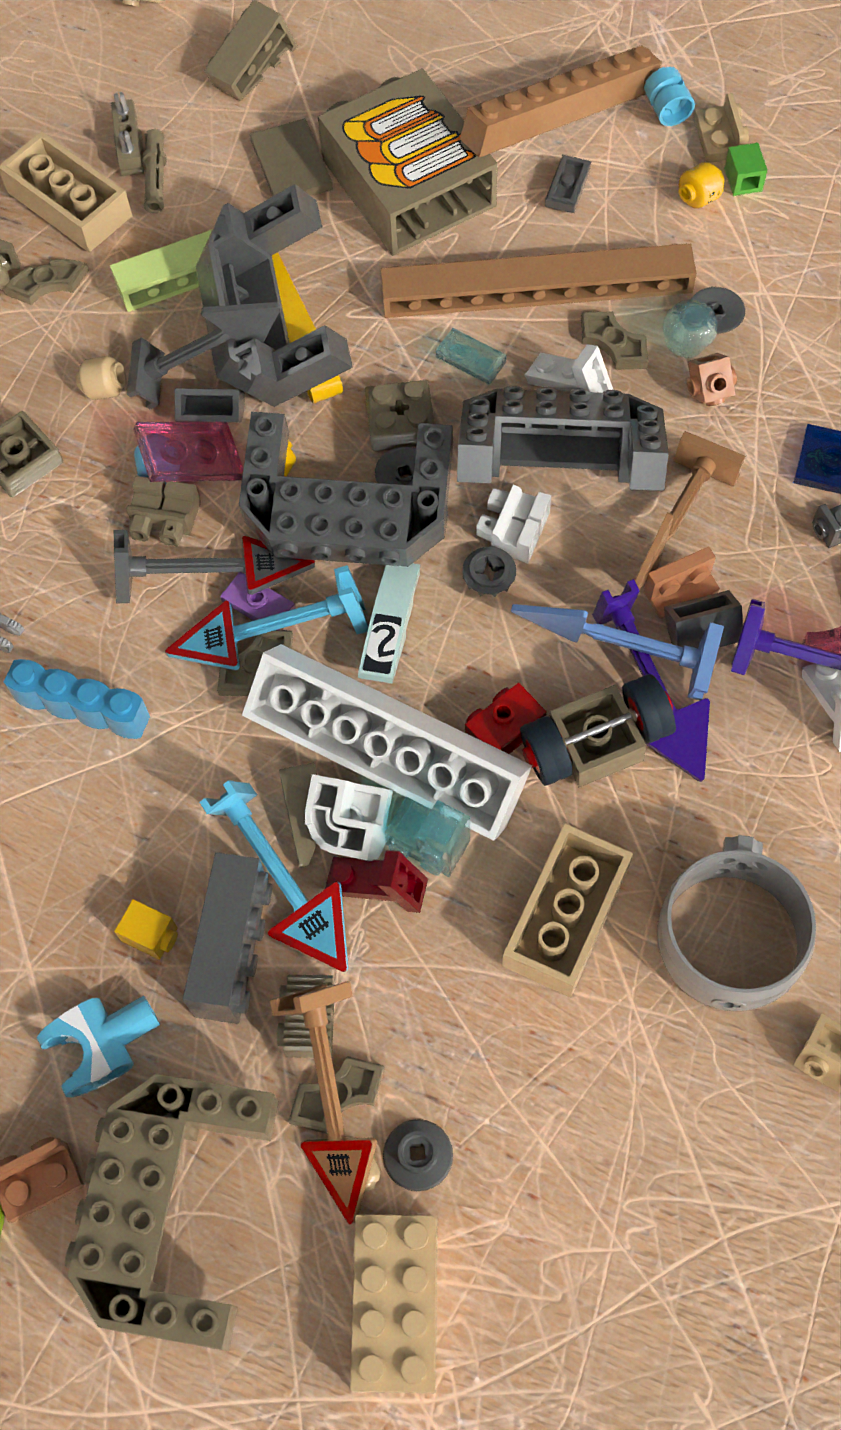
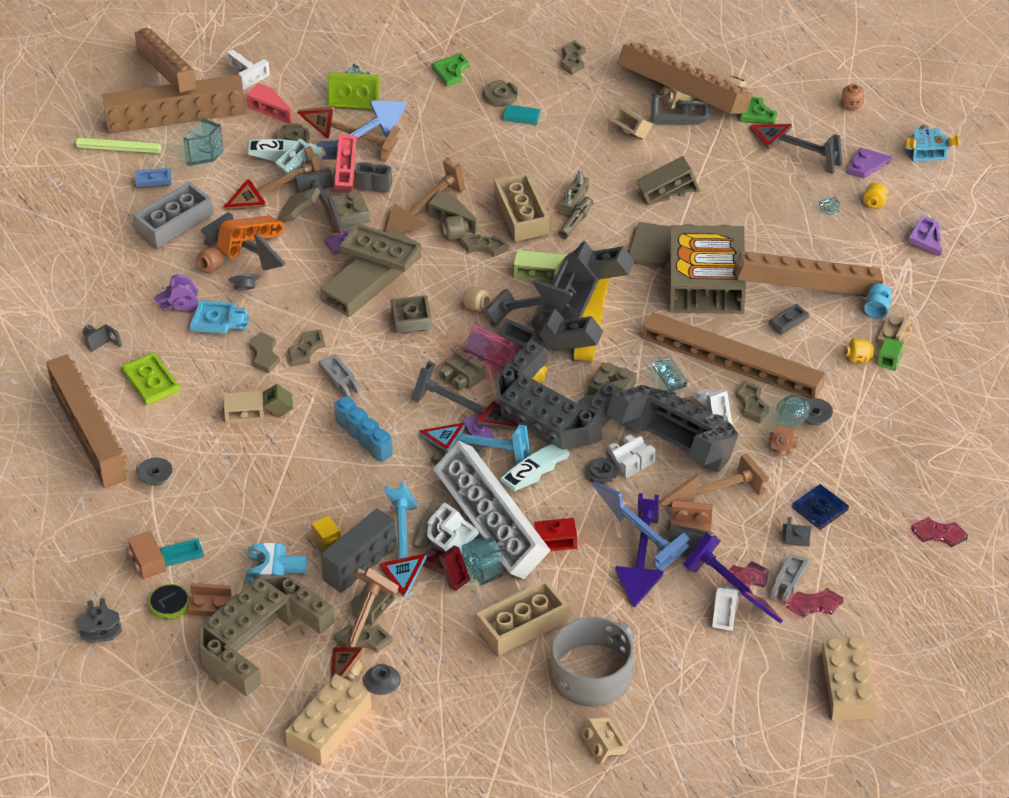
camera: 30 degrees right, 20 degrees down
brick [520,674,676,788] -> none

